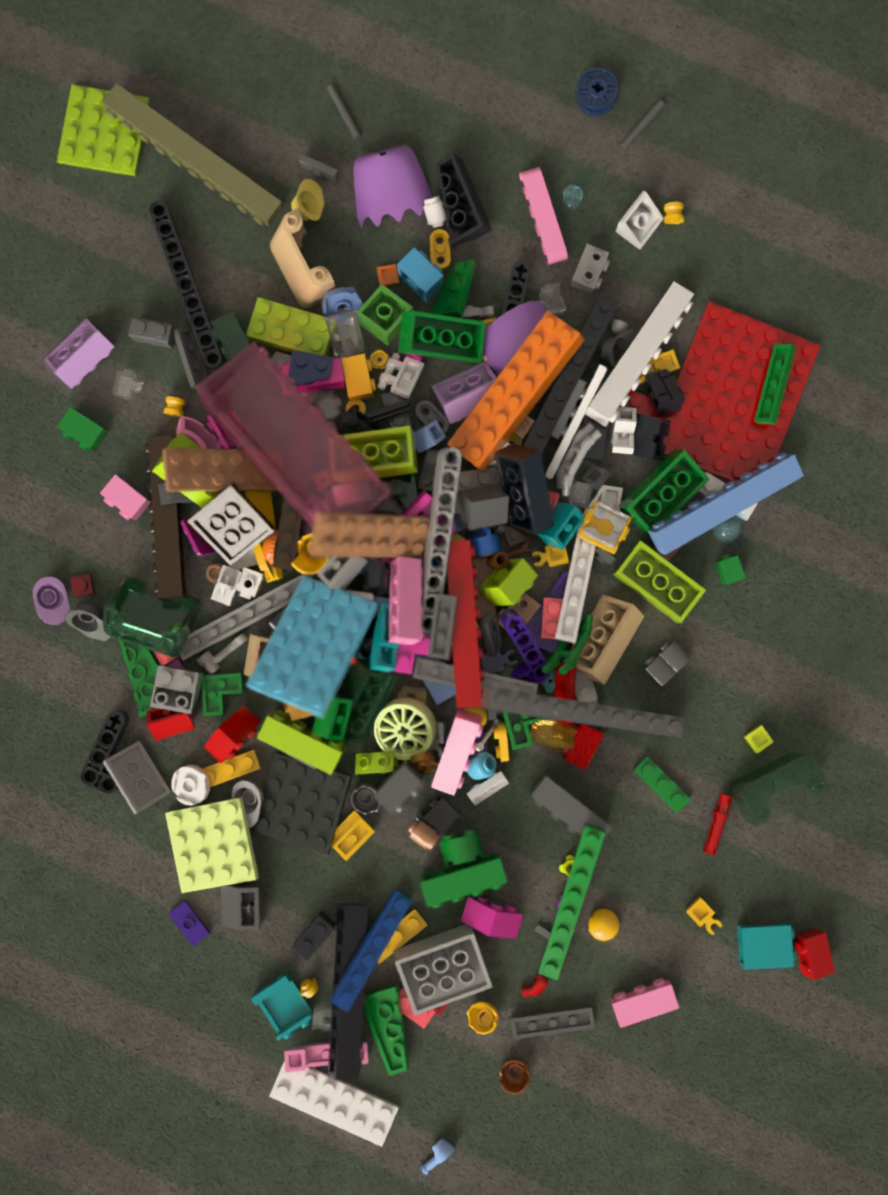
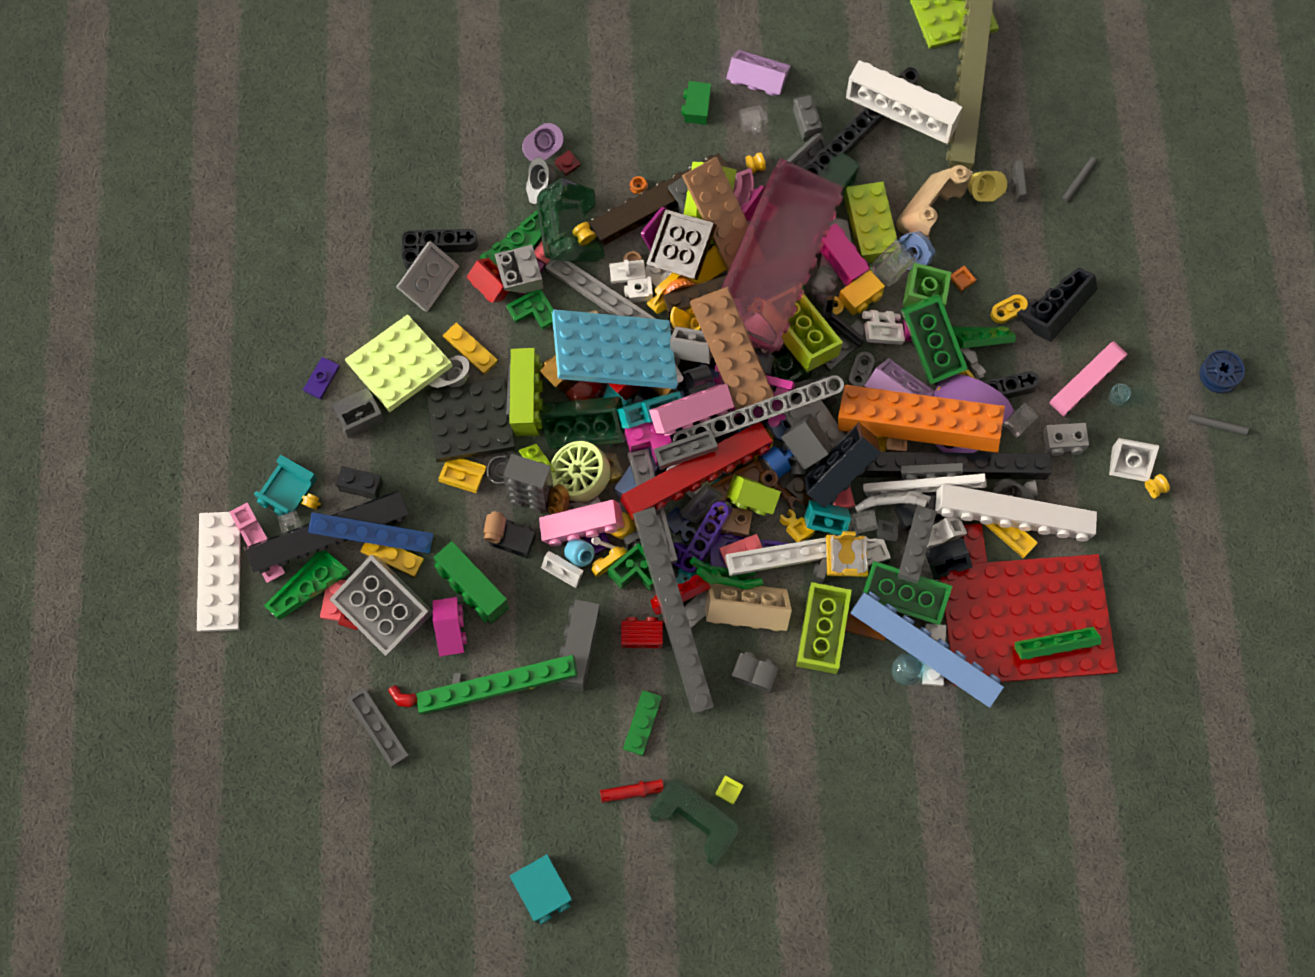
camera: 55 degrees right, 15 degrees down
bright pink brick [100,475,151,521] -> none
white tile [172,764,210,806] -> none
light grey brick [196,633,248,675] -> none
red brick [204,705,261,763] -> none
dark blue wing [286,350,333,390] -> none
green brick [312,693,353,740] -> none
medium lavender piece [353,145,433,228] -> none
yellow plate [370,350,389,369] -> none
dark azure brick [397,248,443,304] -> none
light blue brick [414,420,446,453] -> none
light blue bar [420,1138,455,1175] -> none
white brick [423,196,446,228] -> none
green brick [439,830,484,867] -> none
yellow hair [467,1001,499,1035] -> none
dark orange hair [499,1058,531,1095] -> none
clear yellow brick [530,720,575,750] -> none
yellow hair [589,908,619,941] -> none
bright pink brick [610,978,679,1028] -> none
black brick [643,369,685,416] -> none
yellow plate [685,896,722,935] -> none
green brick [715,553,746,586] -> none
red brick [794,928,835,980] -> none
none -> yellow wheel [572,222,596,246]
none -> orange plate [629,176,648,194]
none -> white brick [846,60,962,144]
none -> dark grey plate [897,505,937,584]

